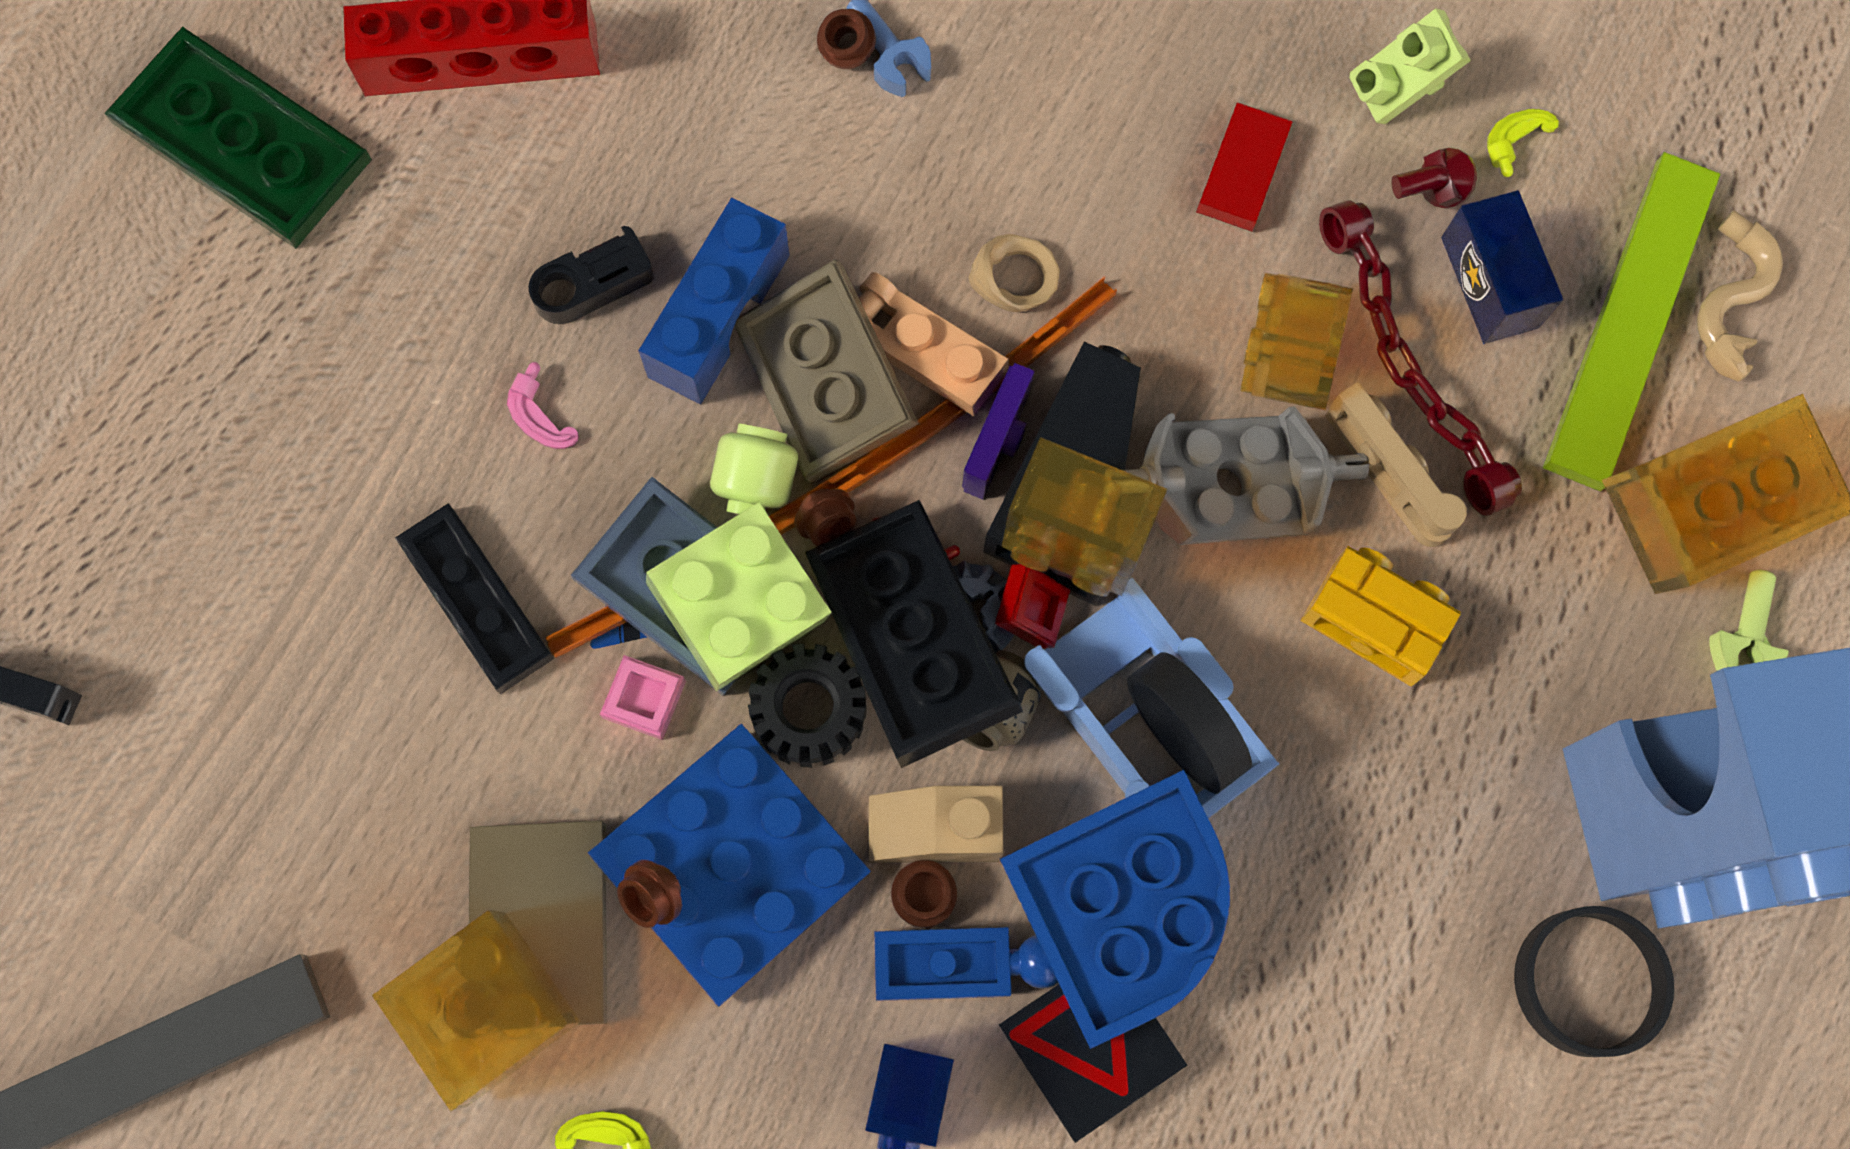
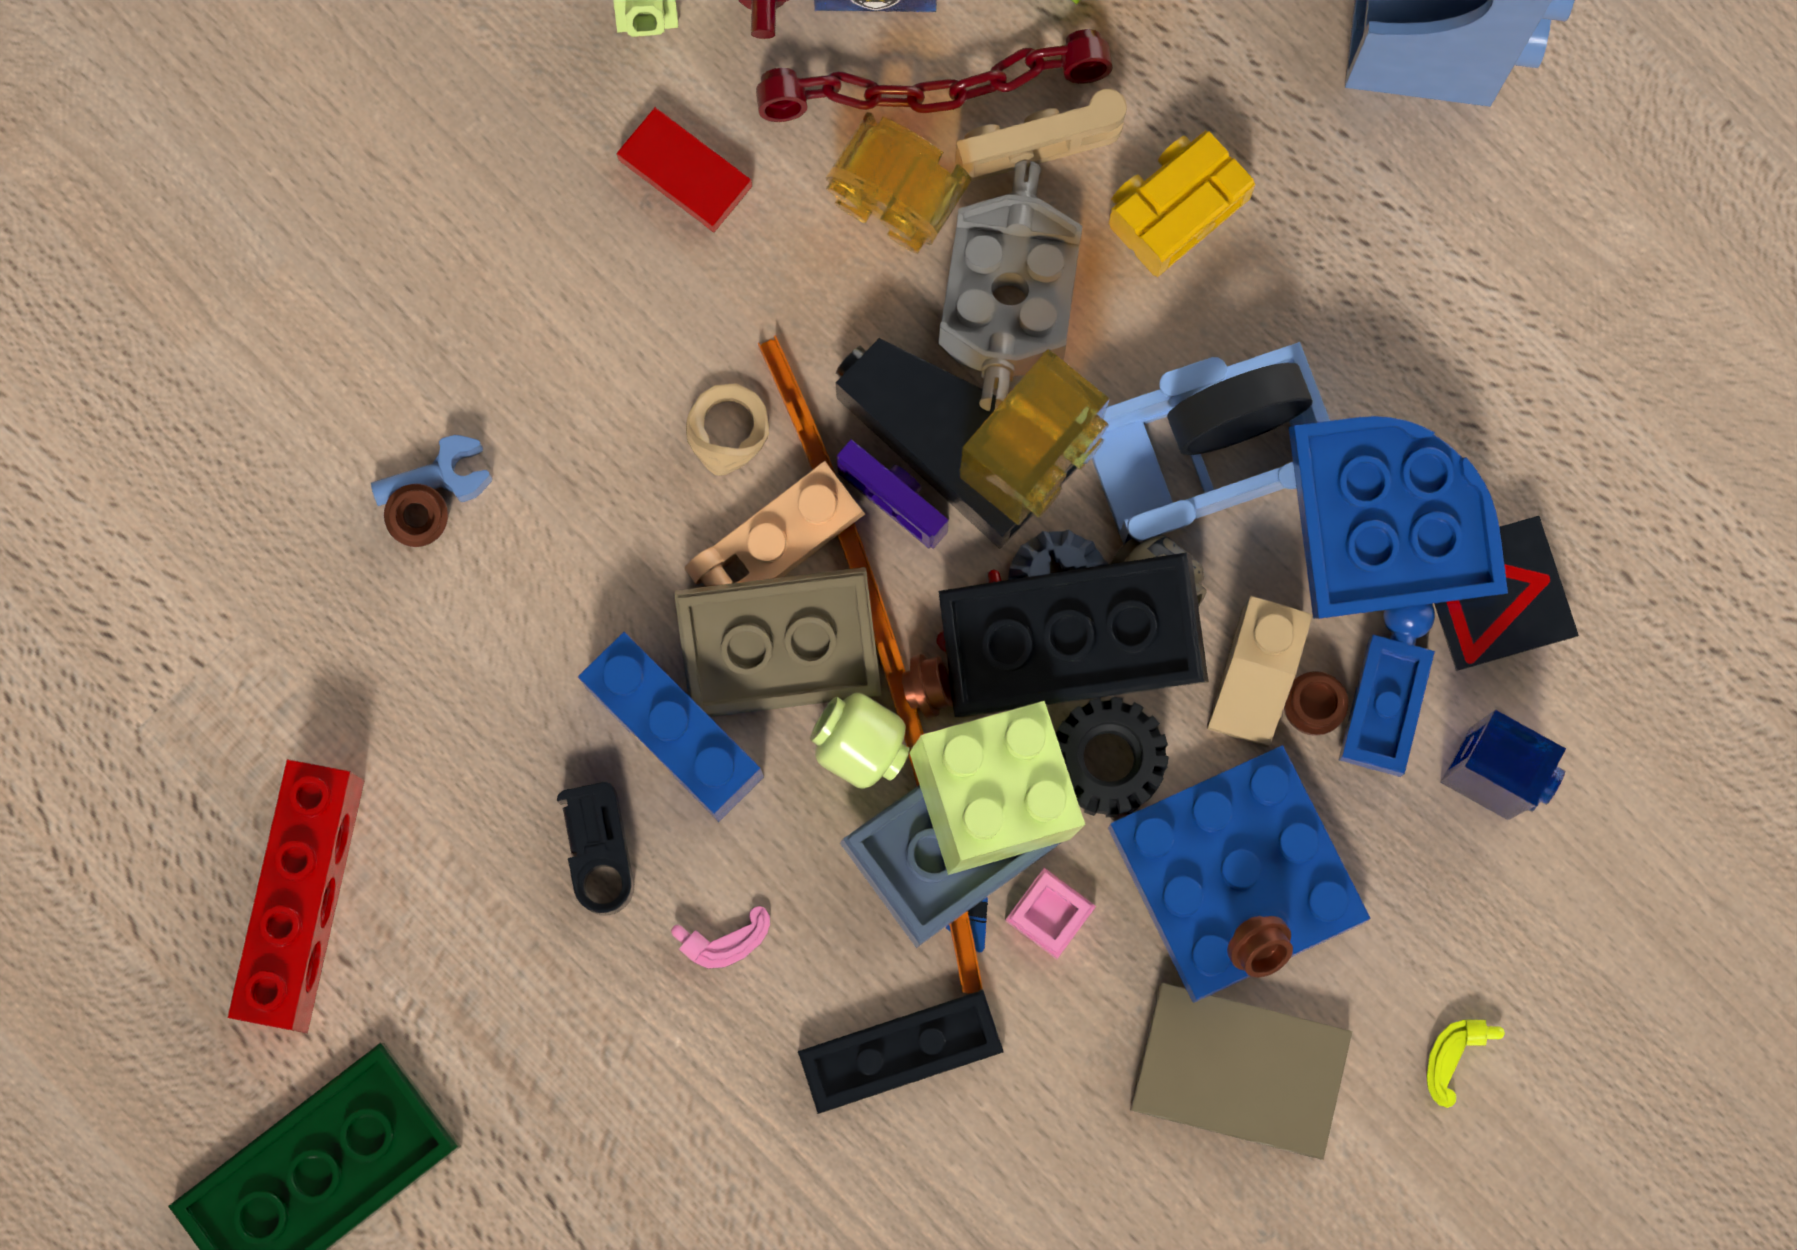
camera: 70 degrees left, 5 degrees up
clear yellow brick [372,910,581,1112] -> none
red tile [995,563,1070,649] -> none
black tyre [1514,906,1674,1058] -> none

